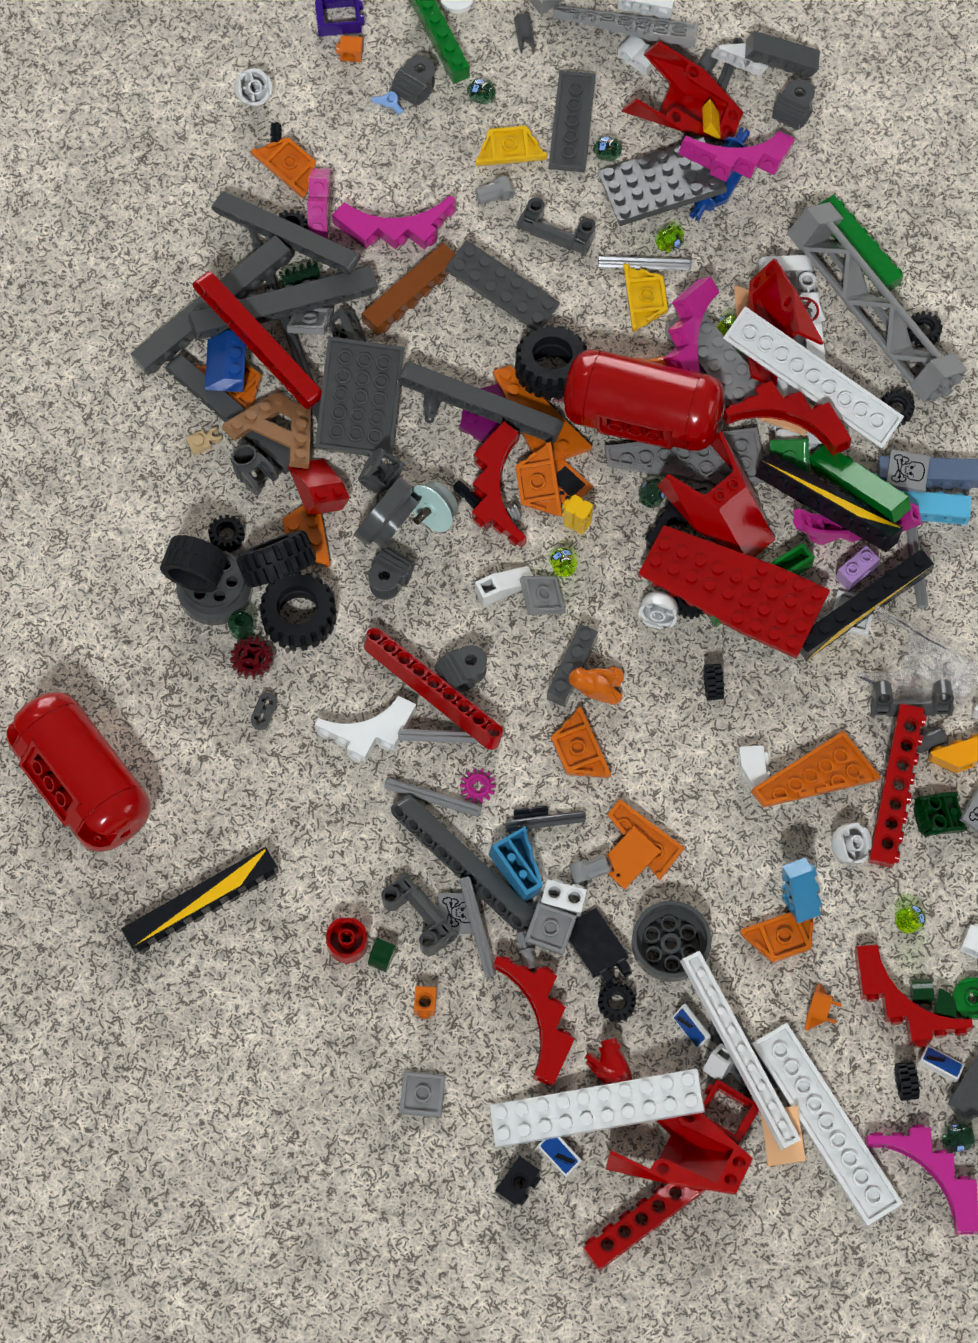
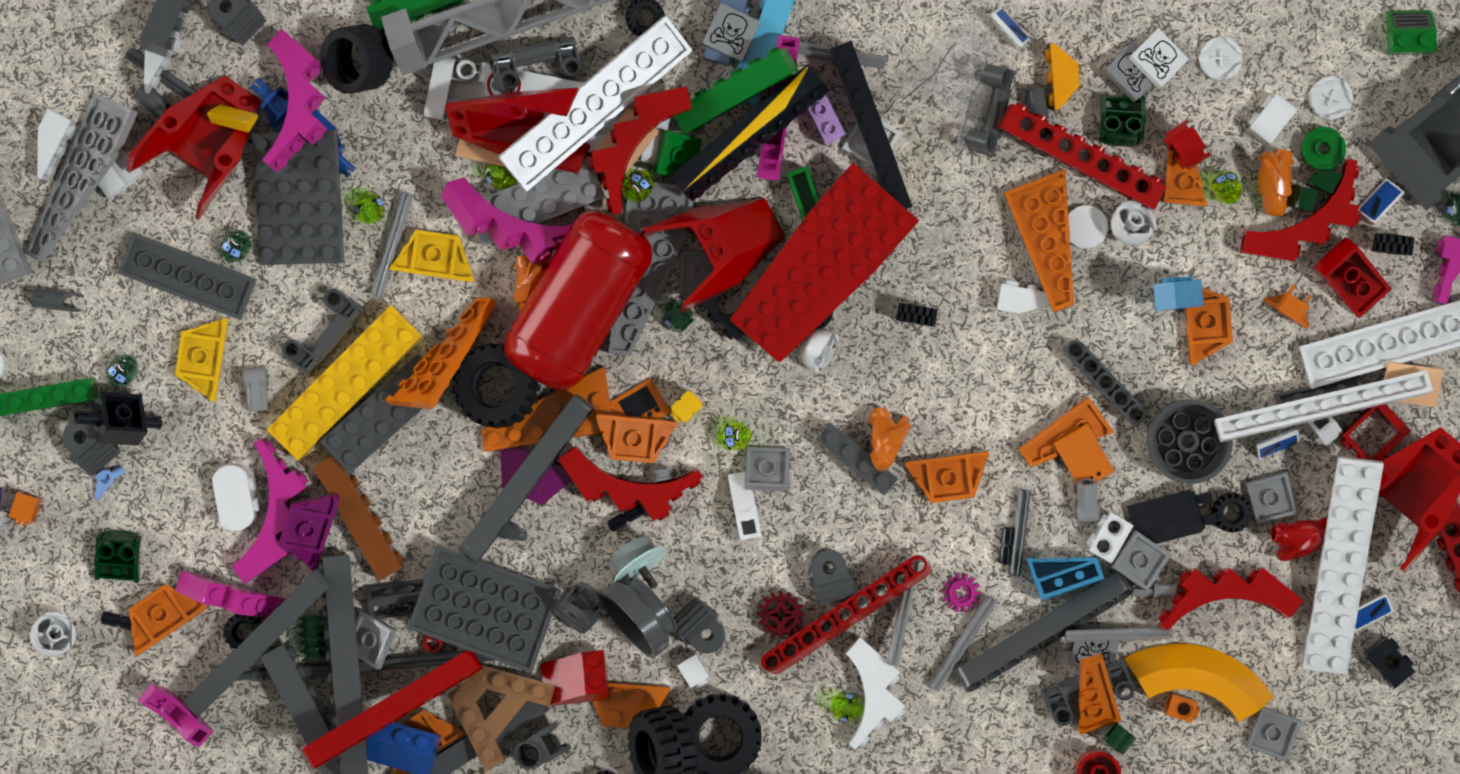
camera: 80 degrees left, 20 degrees up
none -> black brick [74,392,163,446]
none -> dark green slope [94,530,142,583]
none -> dark pink arch [138,683,213,748]
none -> white brick [212,465,260,531]
none -> yellow brick [267,305,424,461]
none -> magenta wing [279,494,340,571]
none -> black tyre [320,24,393,94]
none -> orange wing [385,297,497,410]
none -> red bush [423,636,444,653]
none -> dark grey piece [488,36,582,94]
none -> clear neon green head [623,169,655,203]
none -> white brick [677,653,710,689]
none -> dark red gear [757,590,804,638]
none -> clear neon green head [830,691,863,723]
none -> dark grey beam [1064,340,1146,424]
none -> white tile [1068,205,1108,249]
none -> orange wing [1078,653,1121,735]
none -> light orange brick [1124,643,1274,722]
none -> red brick [1163,119,1211,171]
none -> orange wing [1163,149,1208,207]
none -> light grey tile [1244,471,1299,525]
none -> orange animal [1258,149,1294,217]
none -> red slope [1313,237,1392,318]

